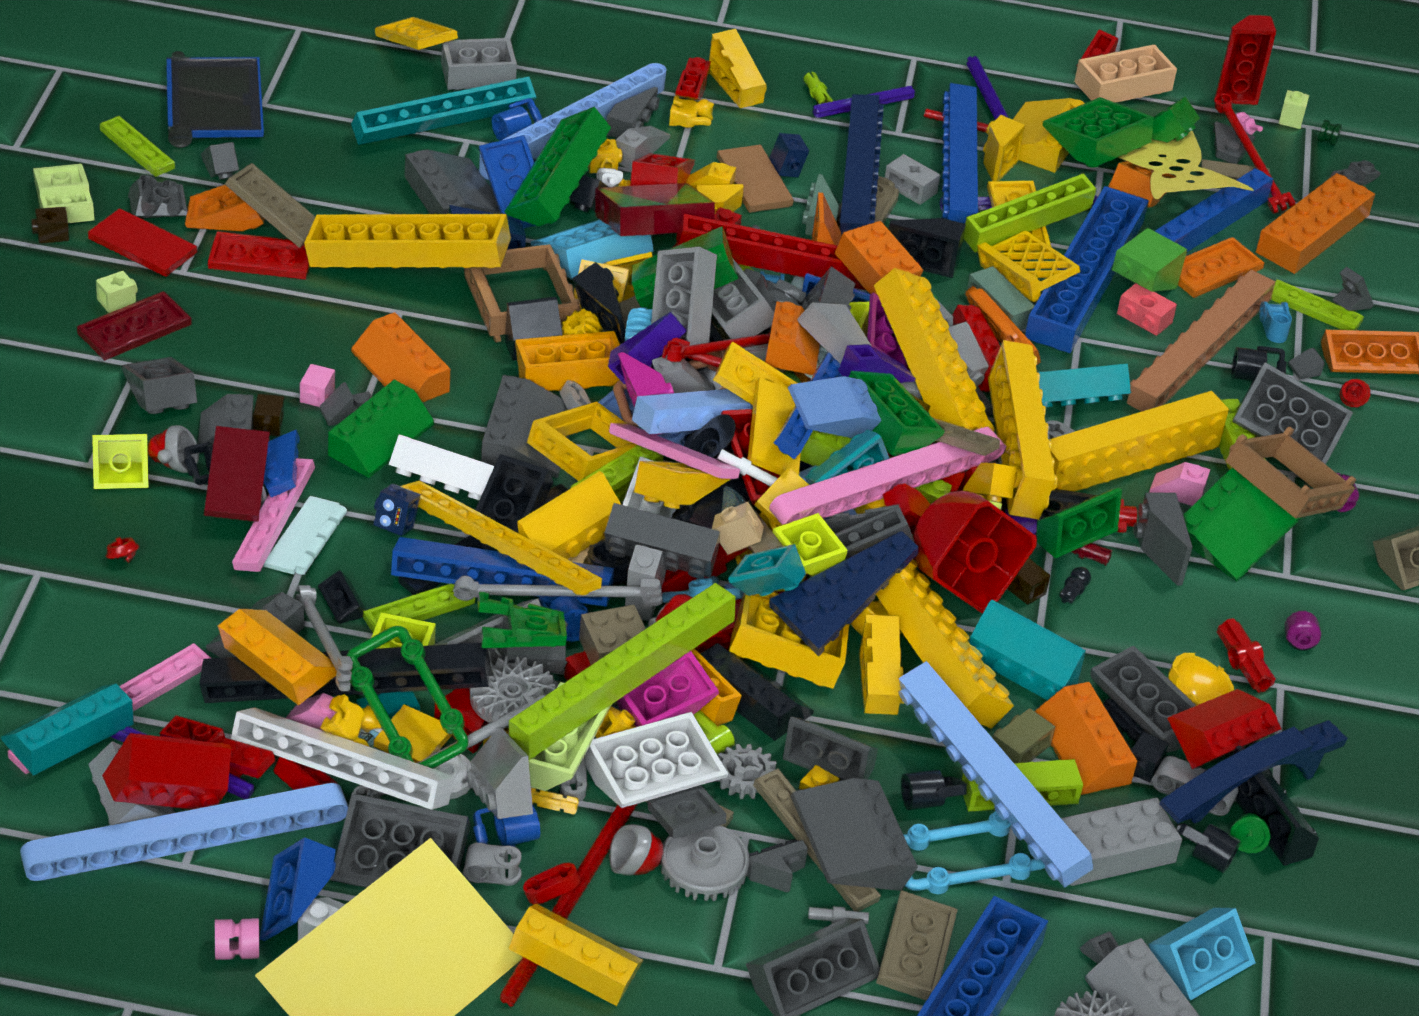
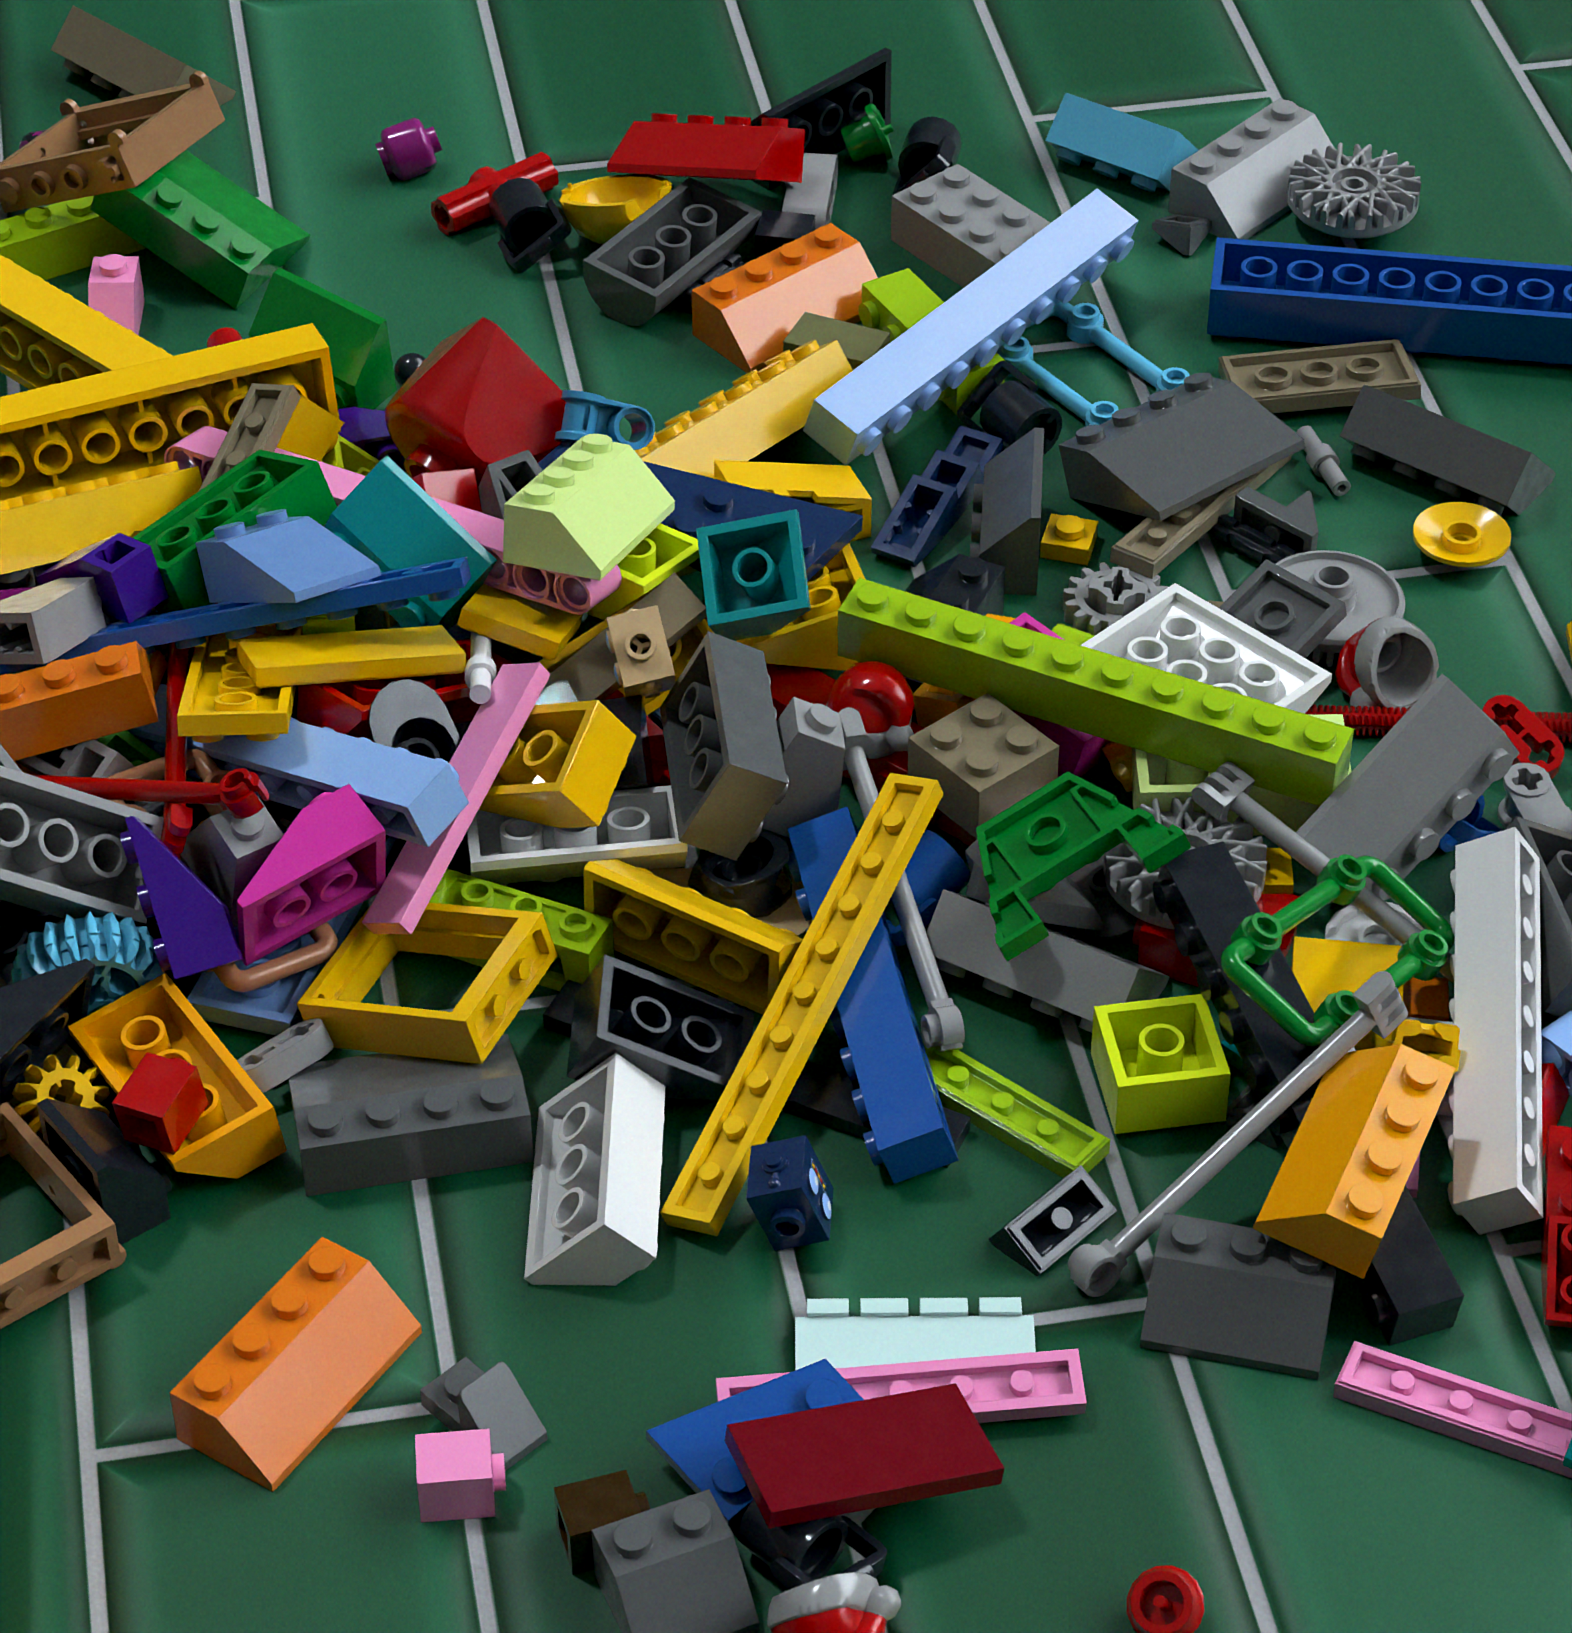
camera: 105 degrees left, 0 degrees up
green slope [328,380,434,478] -> none
teal slope [969,600,1086,701] -> none
dark grey slope [1134,493,1192,585] -> none
dark blue slope [1159,720,1348,824] -> none
none -> red brick [112,1052,209,1155]
none -> black piece [489,178,572,273]
none -> yellowish green slope [503,434,675,580]
none -> dark azure piece [554,390,655,450]
none -> dark blue slope [871,425,1004,567]
none -> yellow dish [1413,502,1511,567]

